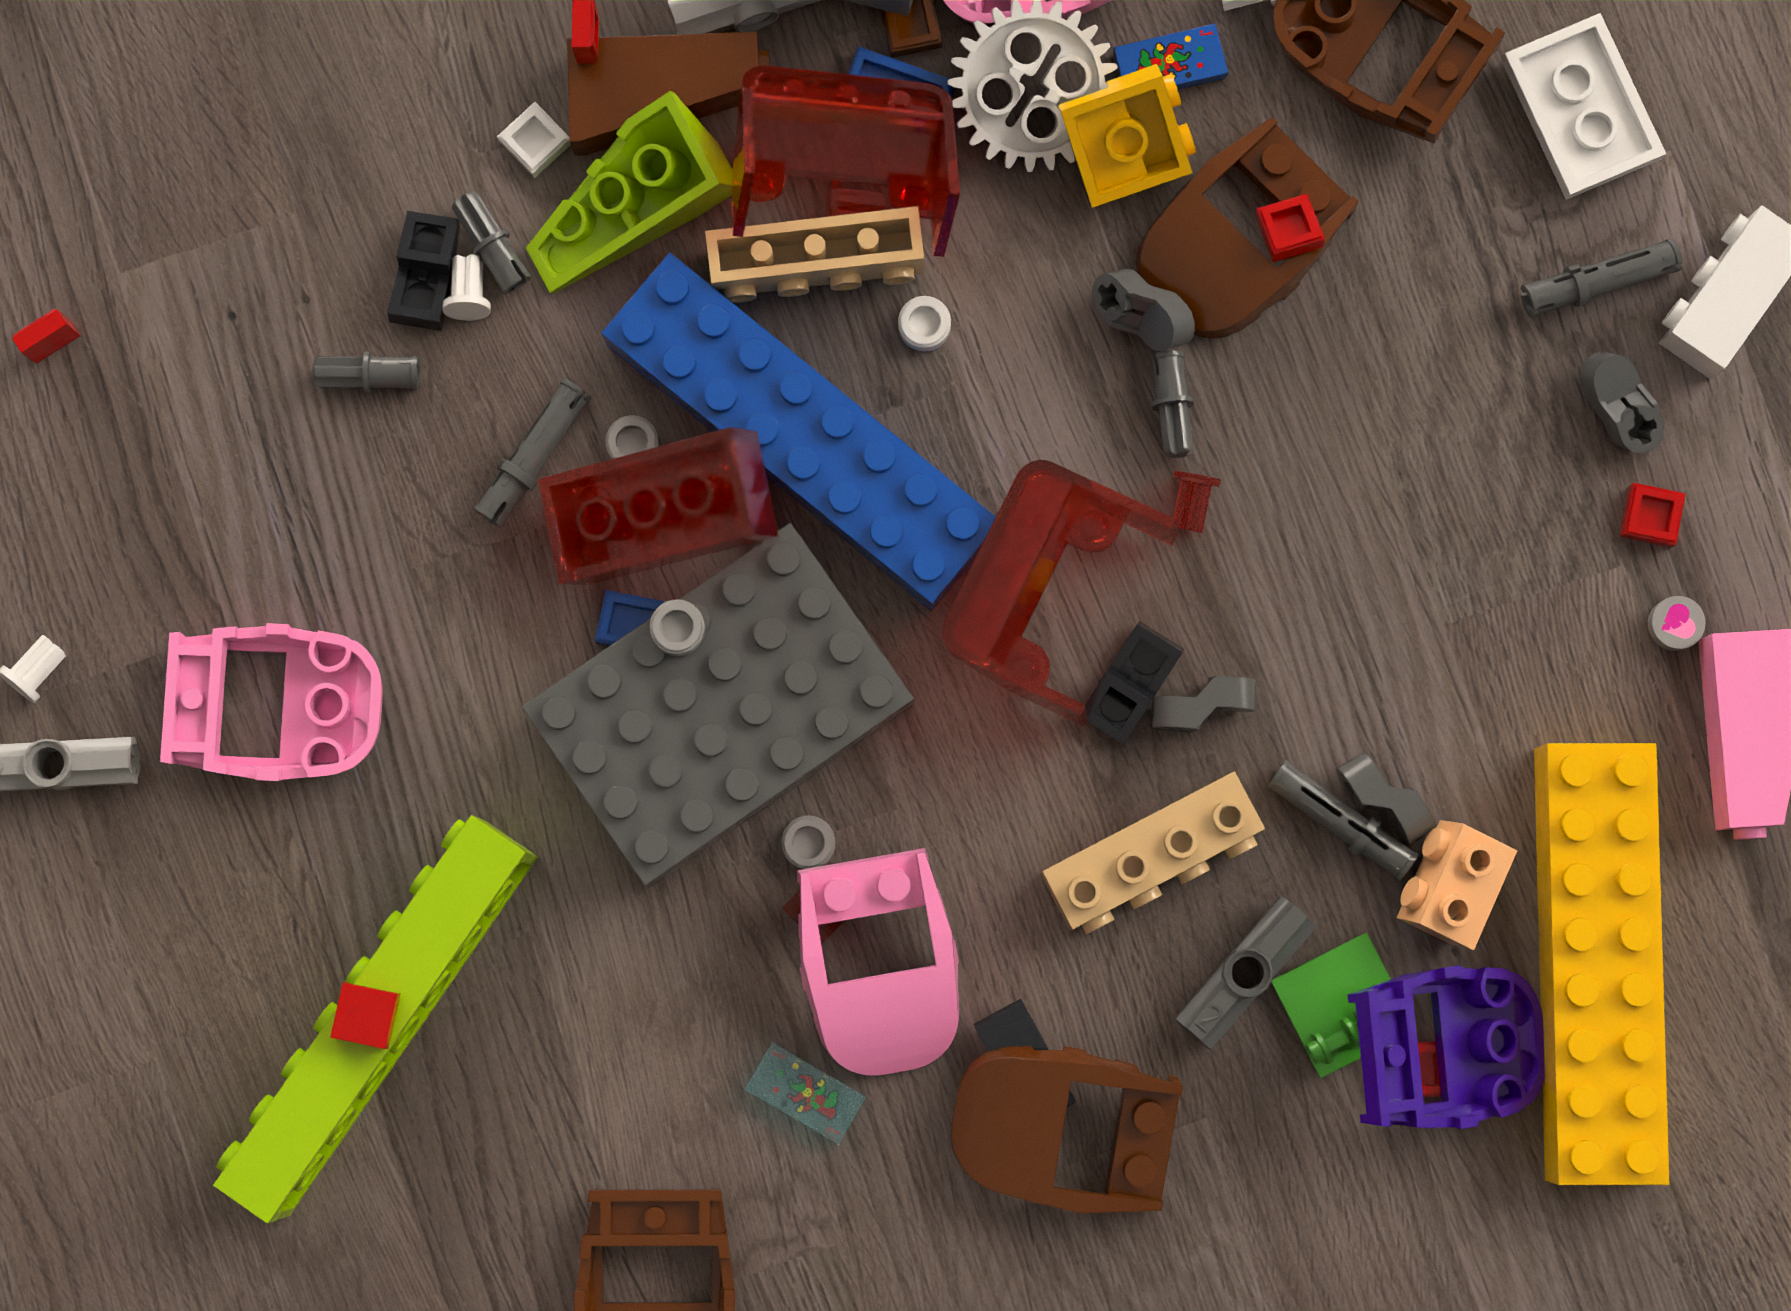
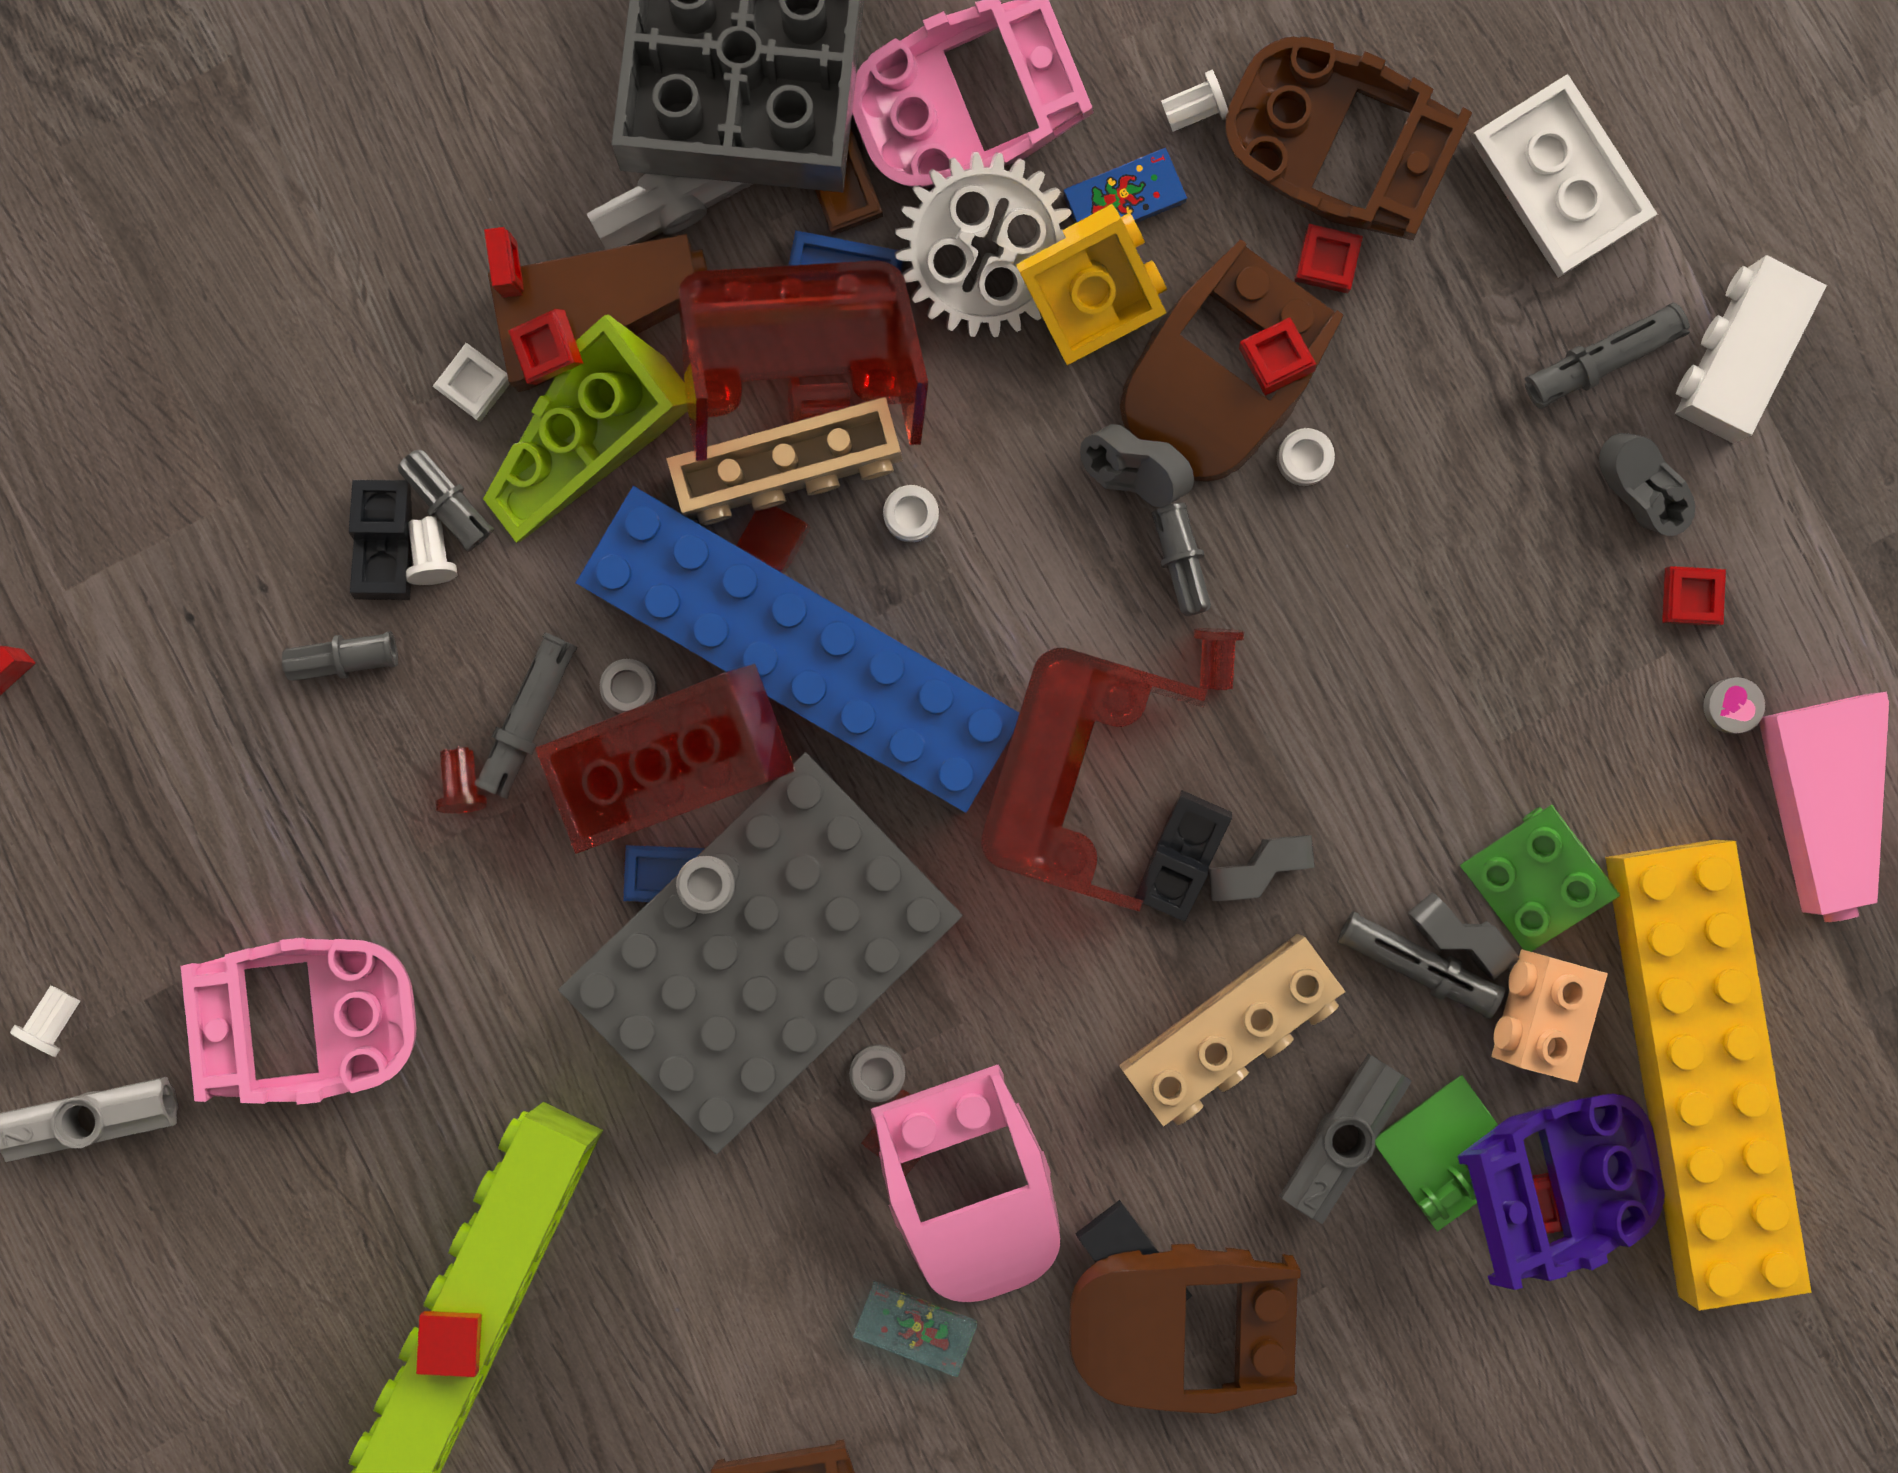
camera: 10 degrees left, 5 degrees up
none -> clear red piece [435,747,487,813]
none -> red tile [508,309,583,385]
none -> clear red slope [736,506,811,574]
none -> white tile [1277,428,1335,486]
none -> red tile [1294,224,1363,294]
none -> bright green hinge [1460,804,1620,952]

